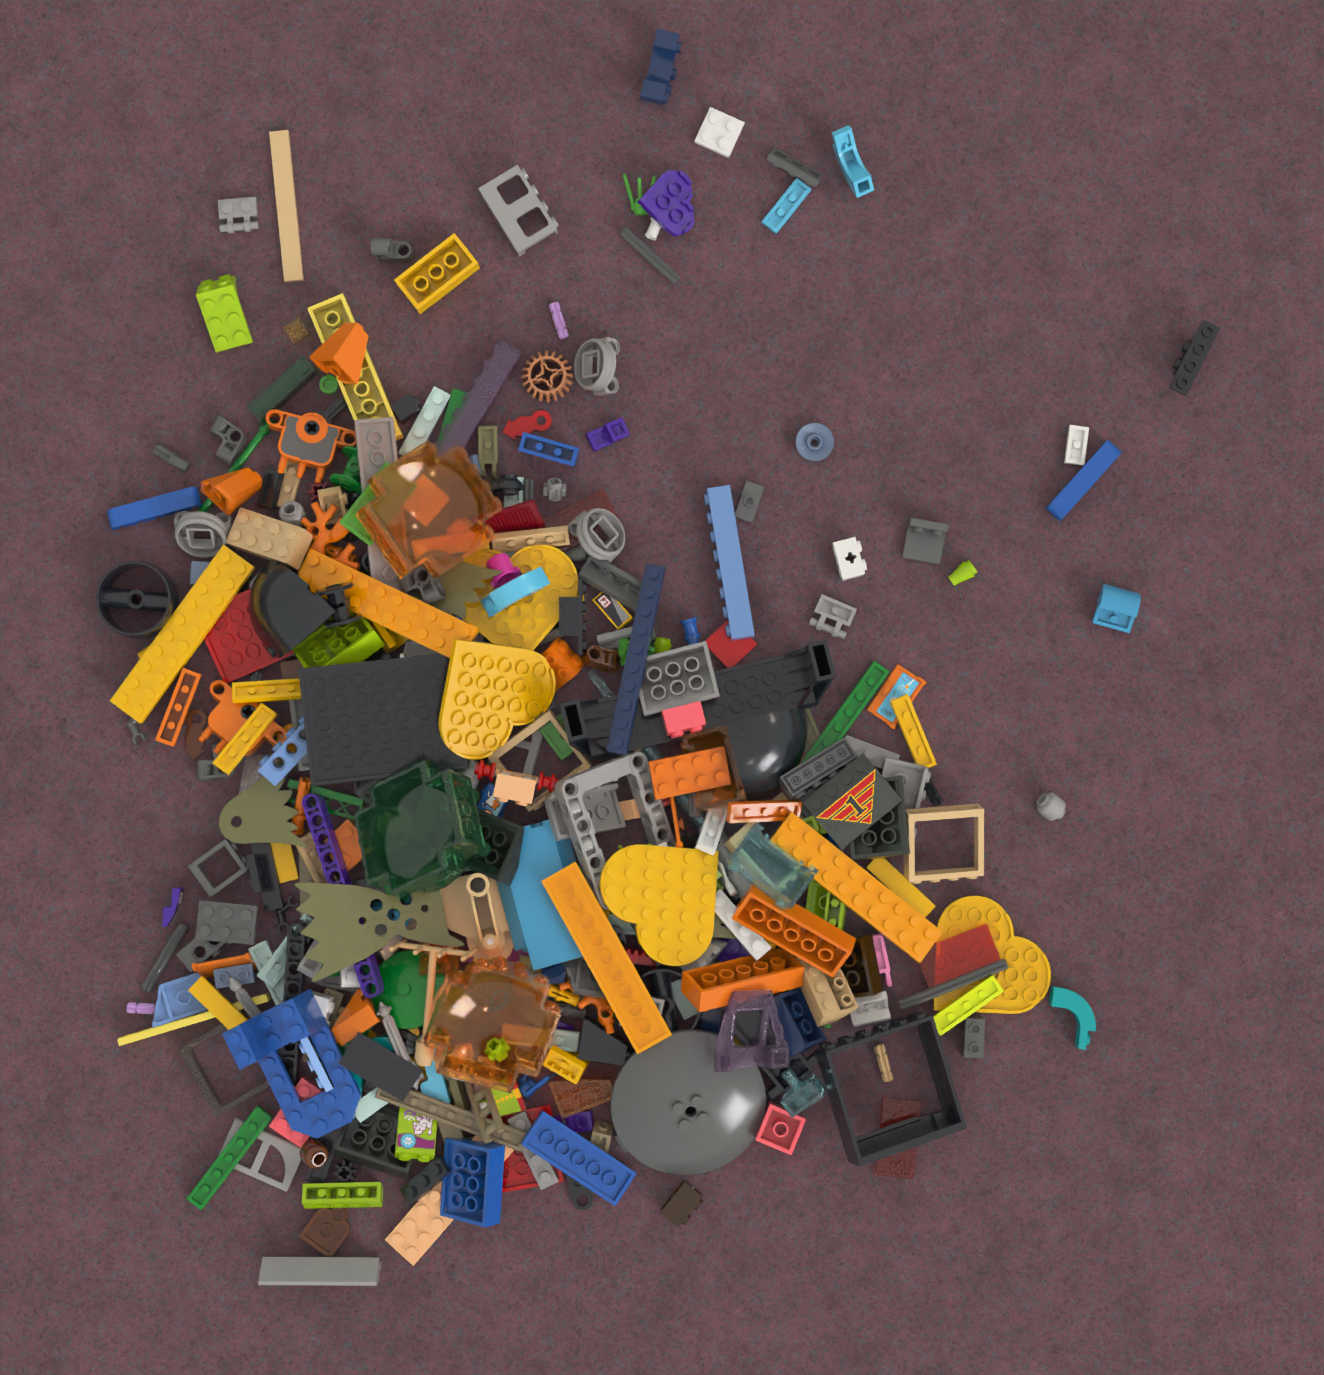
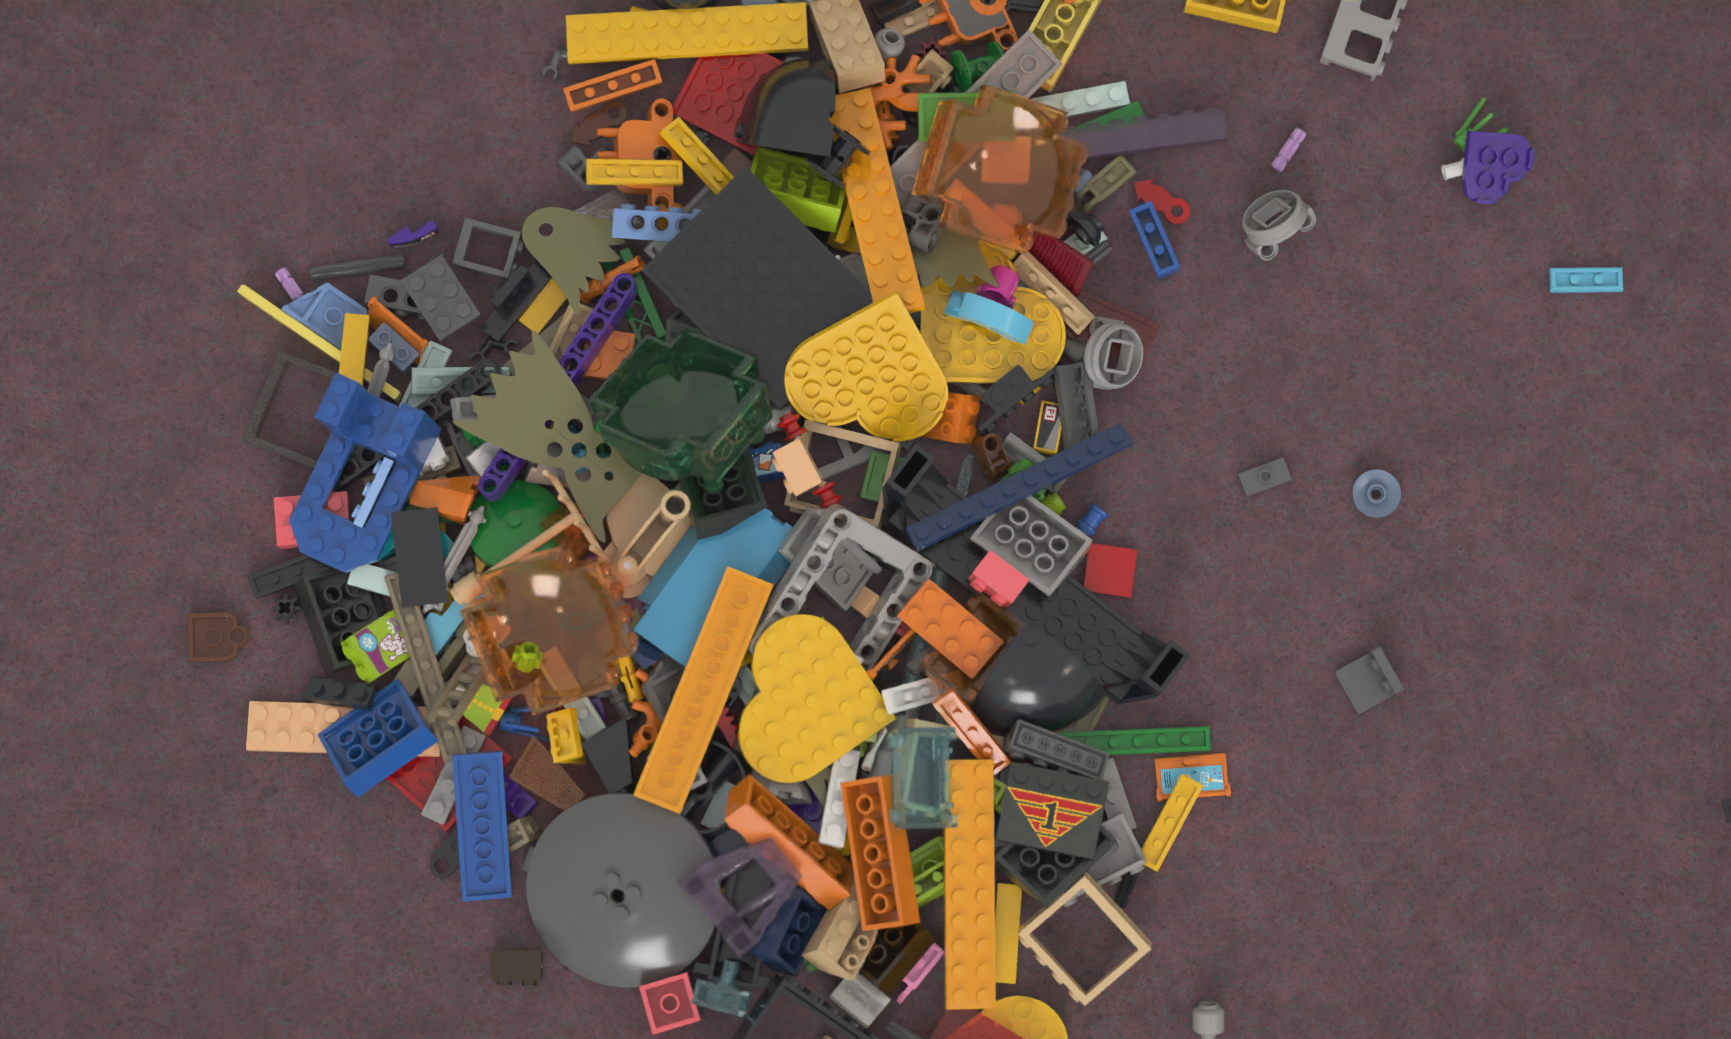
camera: 50 degrees right, 5 degrees down
green tile [186,1105,273,1211] -> none
light grey window [219,1118,302,1192] -> none
light grey slope [258,1257,382,1286] -> none
reddish brown head [299,1139,328,1169] -> none
lime brick [302,1182,383,1209] -> none
black brick [390,393,422,424] -> none
nougat gear [521,350,573,403] -> none
light grey gear [543,478,566,502] -> none
dark purple slope [585,417,630,452] -> none
dark grey axle [620,227,680,284] -> none
dark blue brick [640,29,682,106] -> none
white plate [694,107,745,158] -> none
medium blue brick [704,485,755,641] -> none
dark grey plate [767,147,824,187] -> none
light grey plate [809,594,857,639] -> none
medium azure arch [832,125,874,198] -> none
white brick [832,537,867,581] -> none
lime cone [948,560,977,586] -> none
blue beam [1045,439,1122,521] -> none
white plate [1064,425,1089,466] -> none
dark azure brick [1092,584,1141,633] -> none

